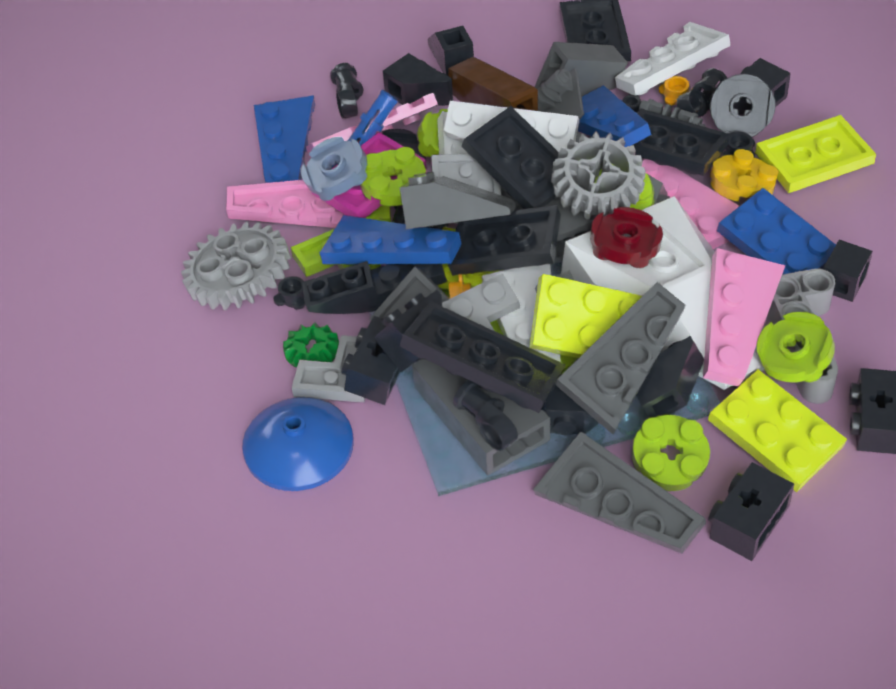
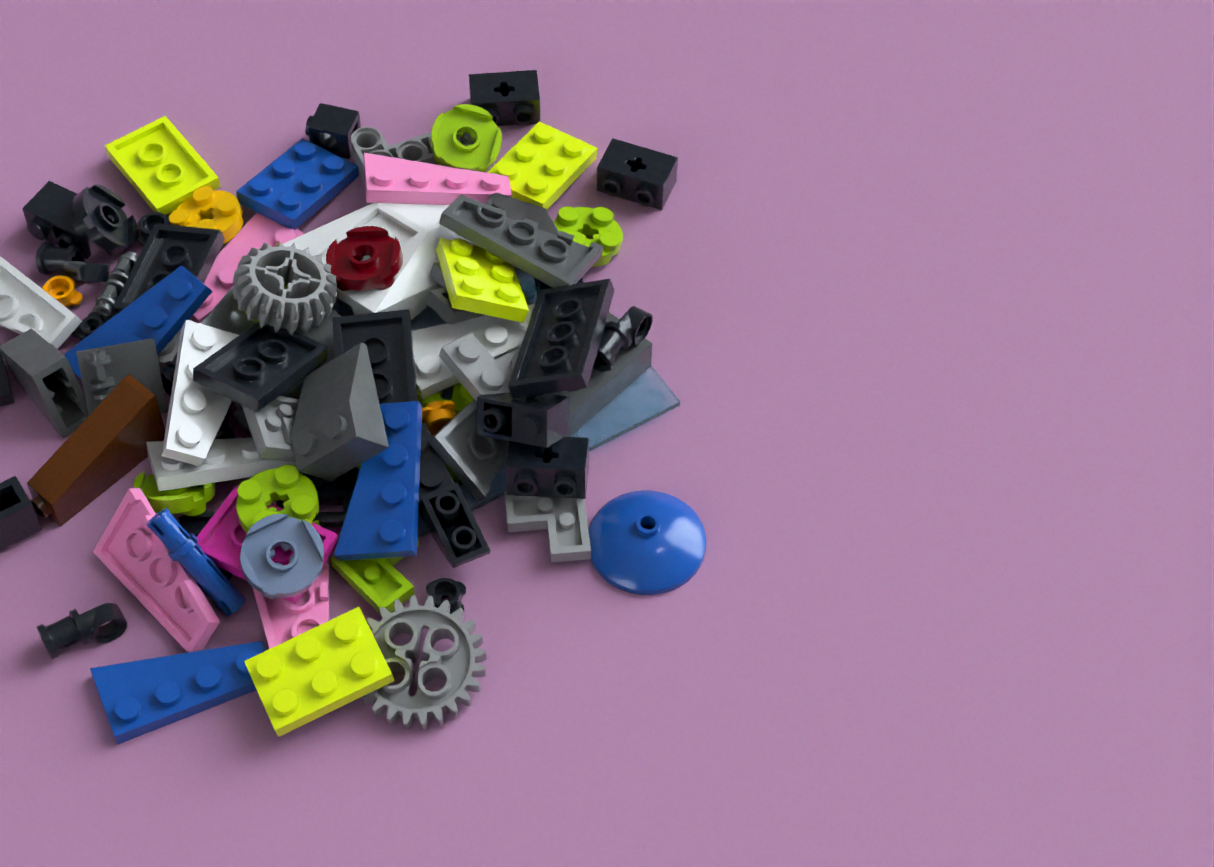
camera: 110 degrees left, 5 degrees up
green gear [283,322,339,368] -> none
black slope [382,53,453,106] -> none
dark grey wing [533,432,706,554] -> none
none -> neon yellow plate [244,607,395,737]

